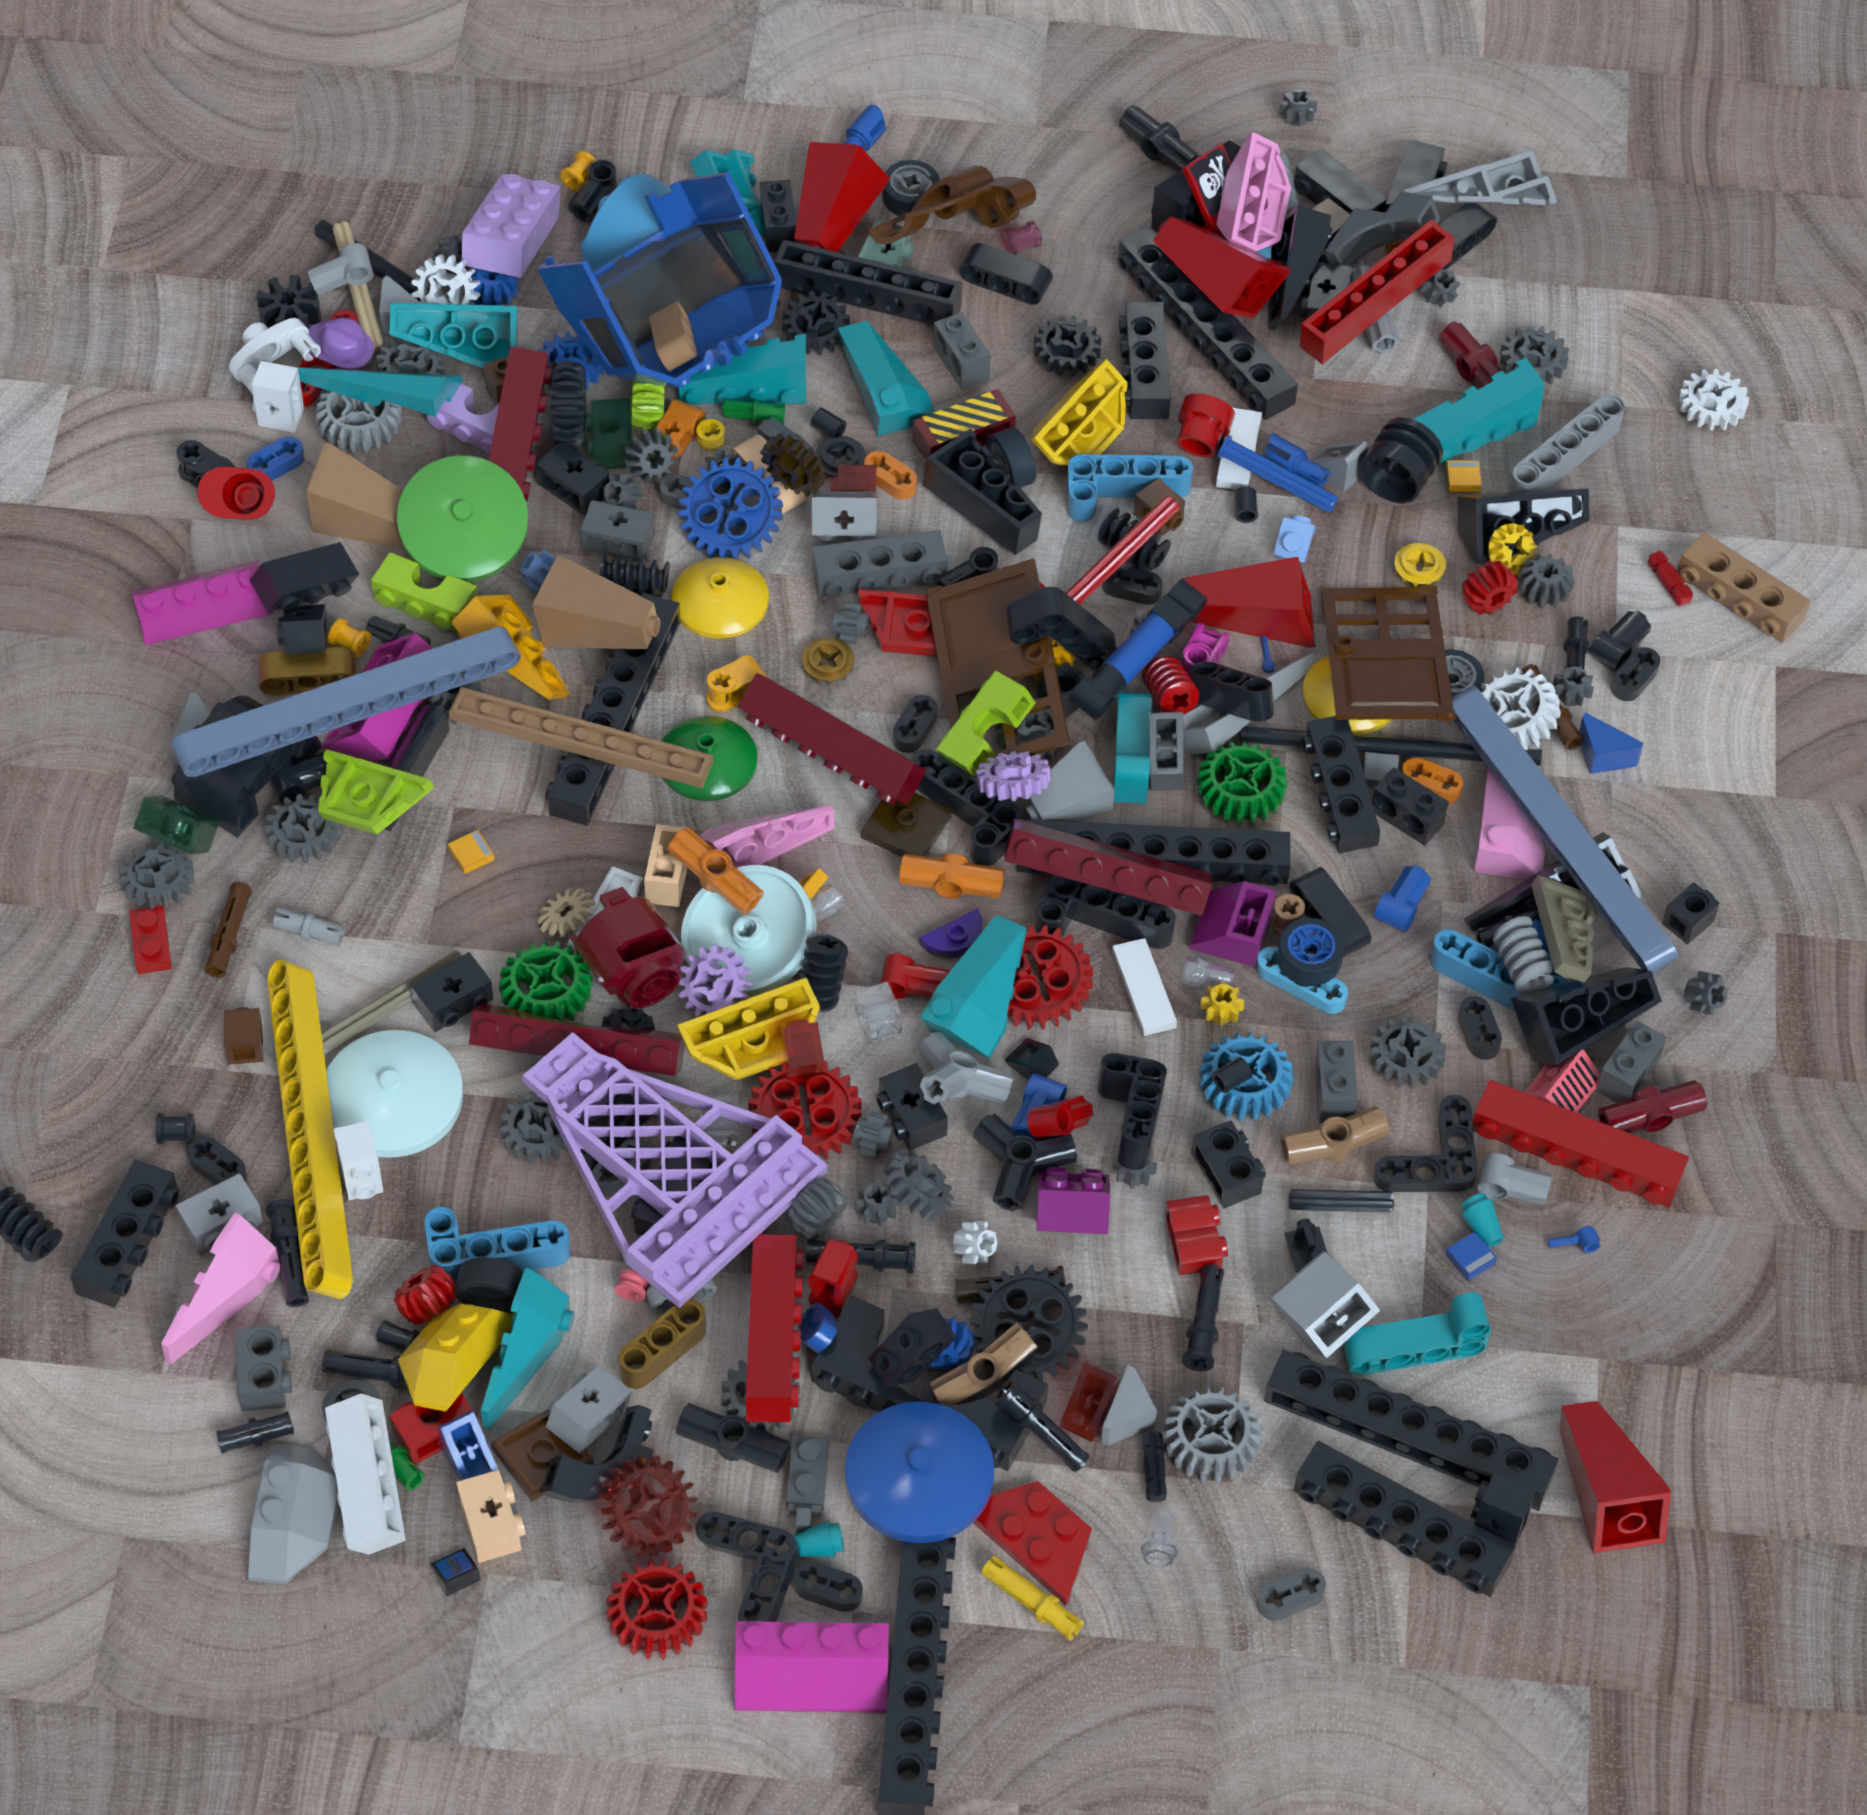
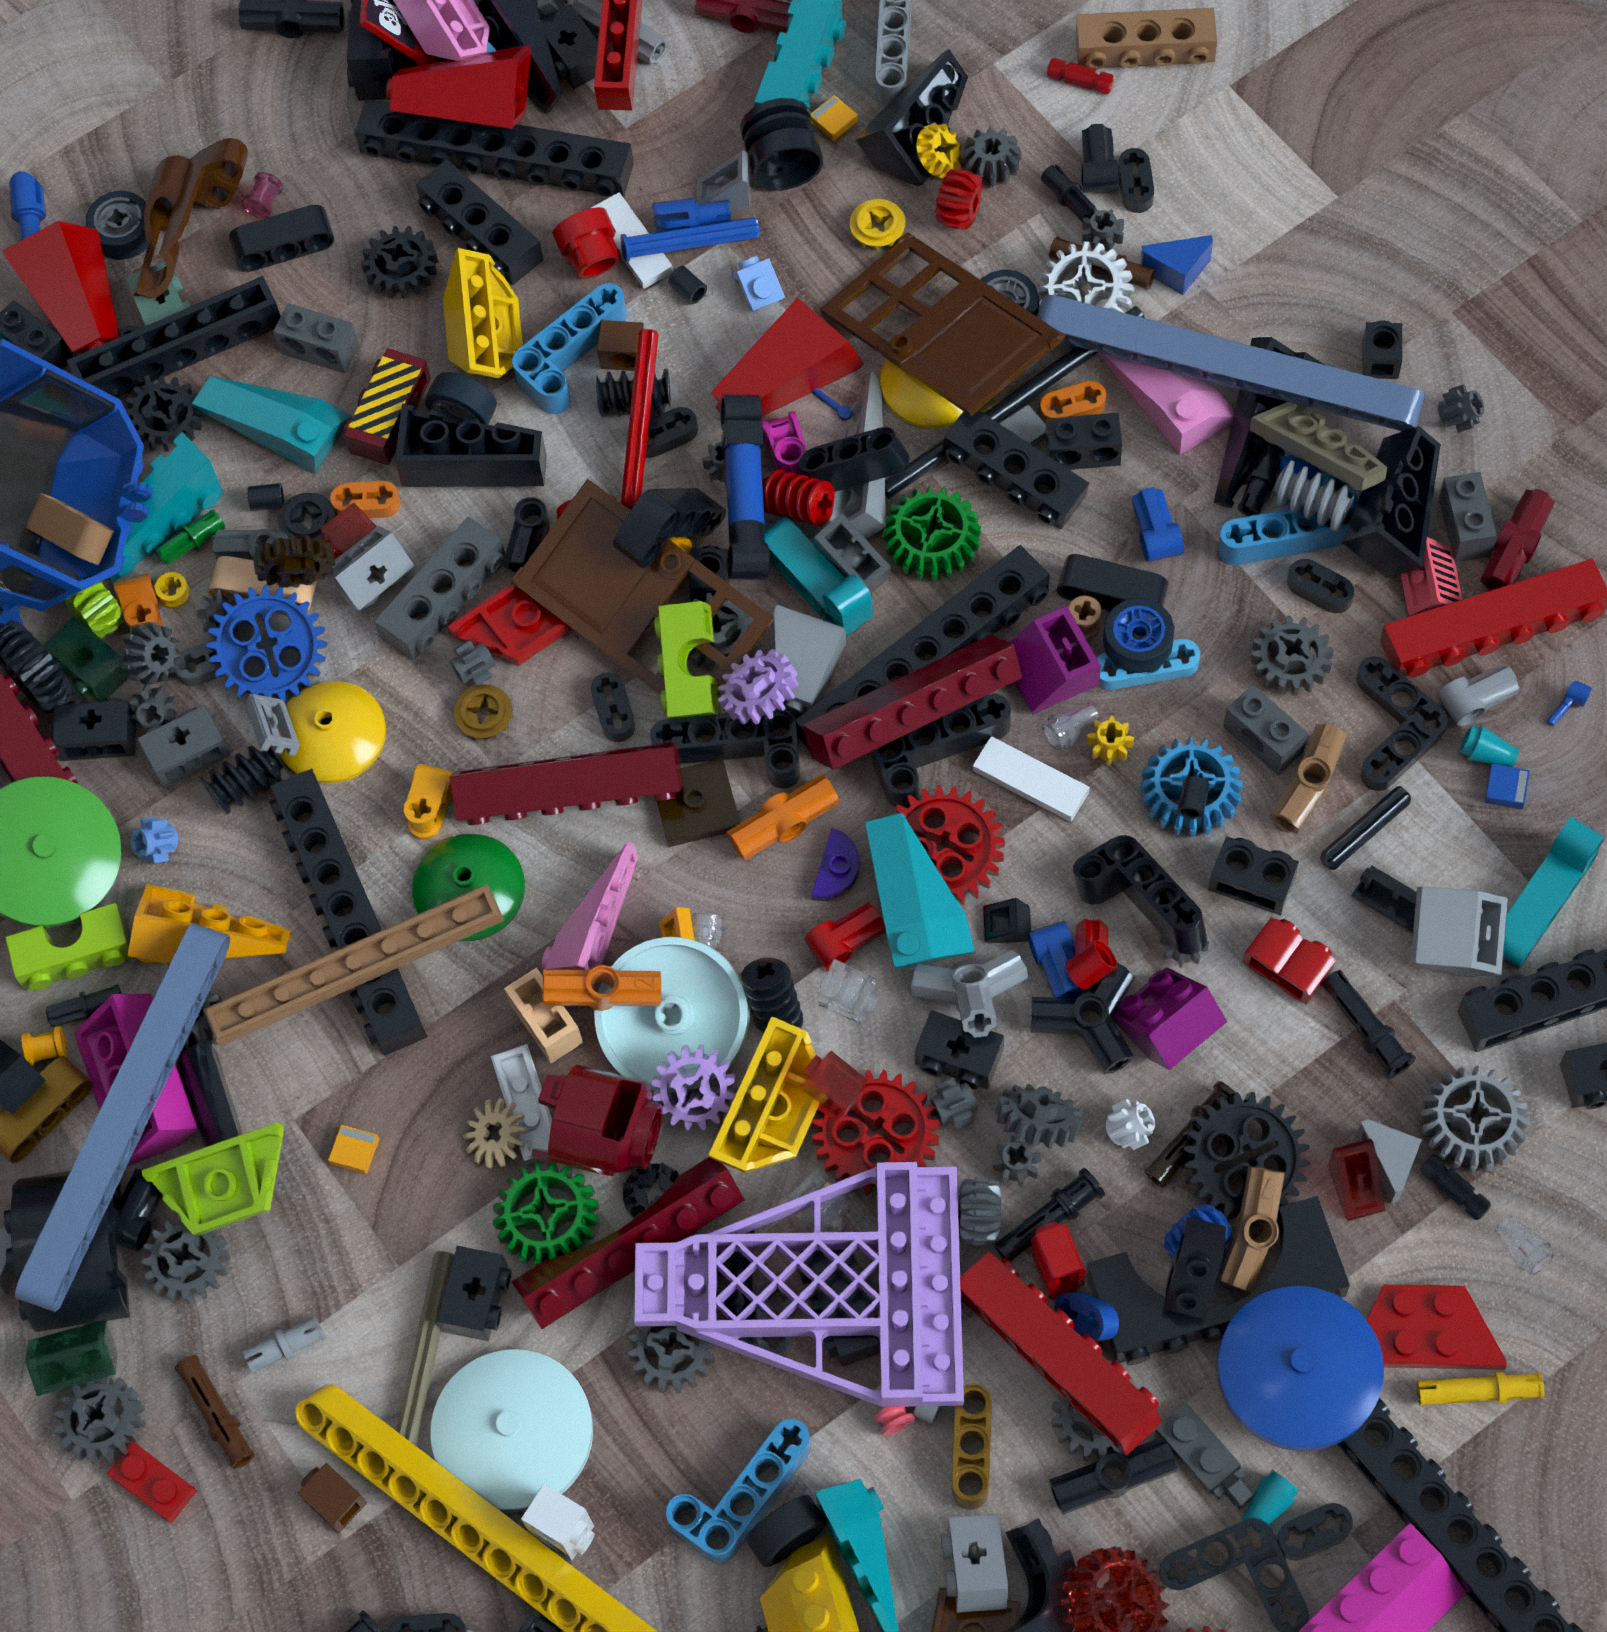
camera: 35 degrees left, 10 degrees up
red gear [394,1265,457,1325] -> none
medium nougat slope [532,555,660,649] -> none
black pin [993,1378,1089,1472] -> none
none -> light grey tile [245,694,300,756]

